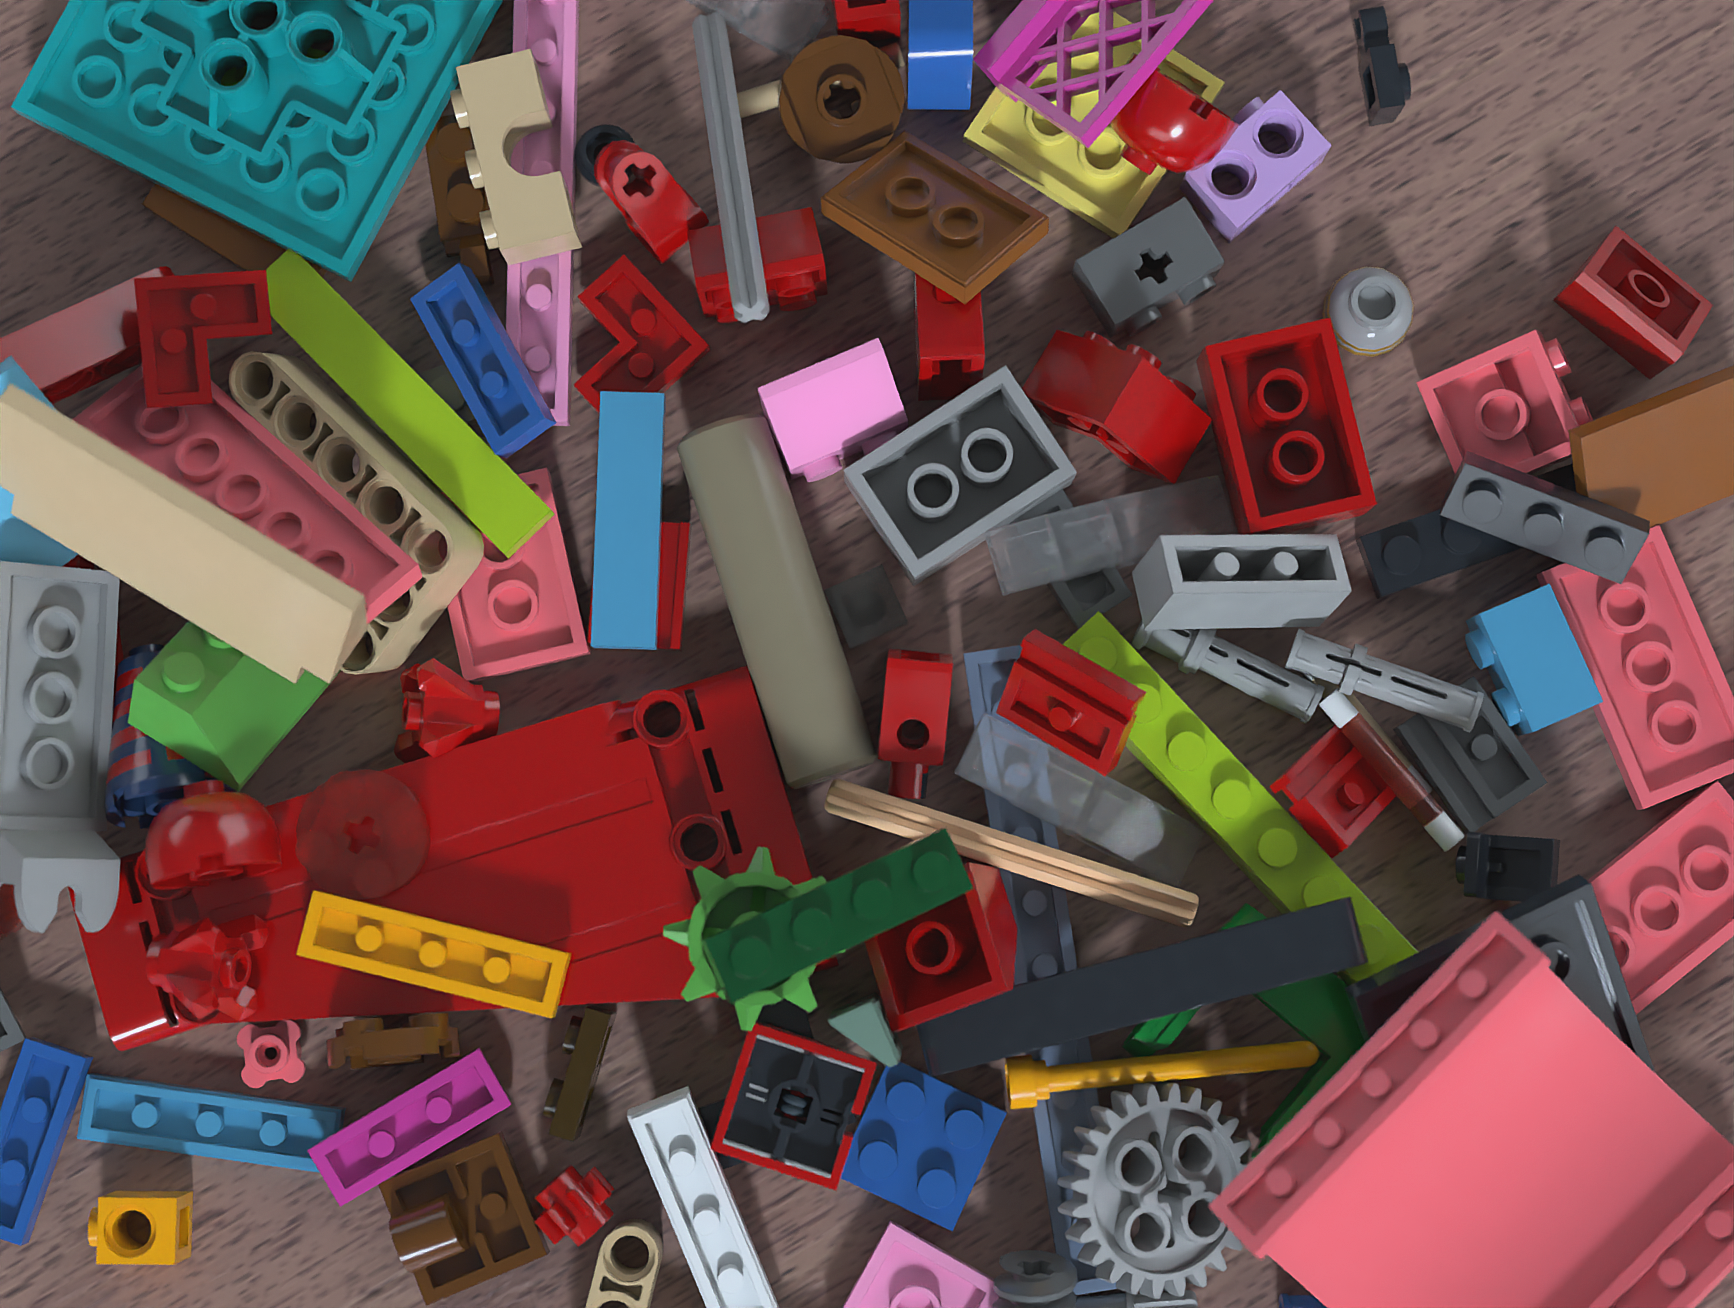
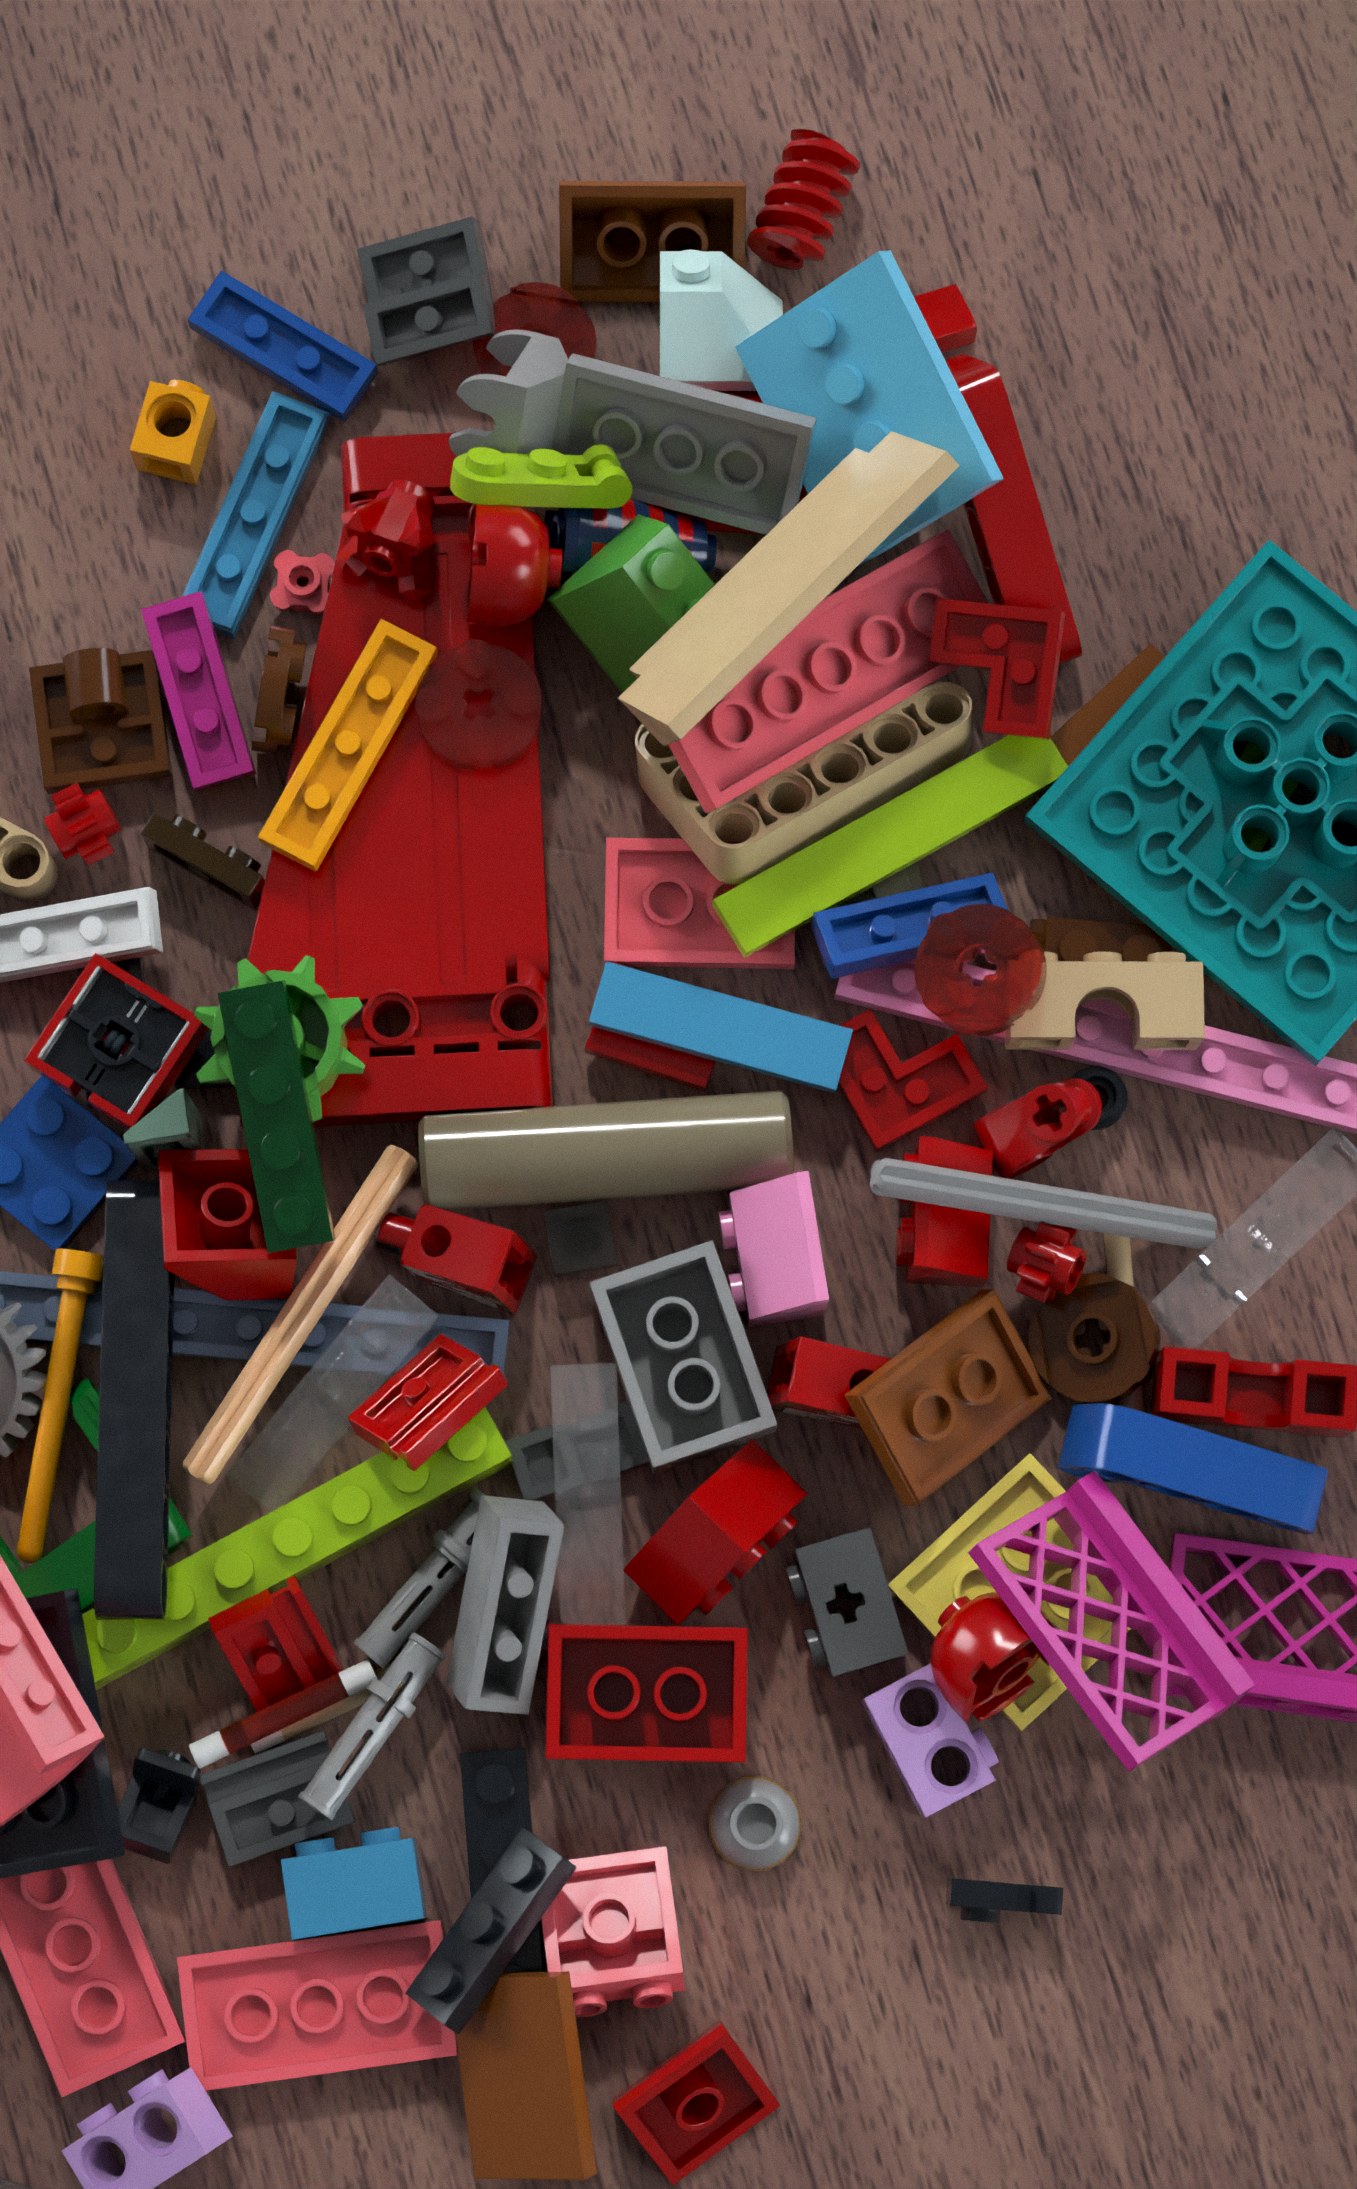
camera: 100 degrees right, 5 degrees down
red rock [394,658,500,763] -> none
none -> lime plate [450,444,633,509]
none -> clear red plate [915,904,1047,1036]
none -> red gear [1007,1221,1087,1303]

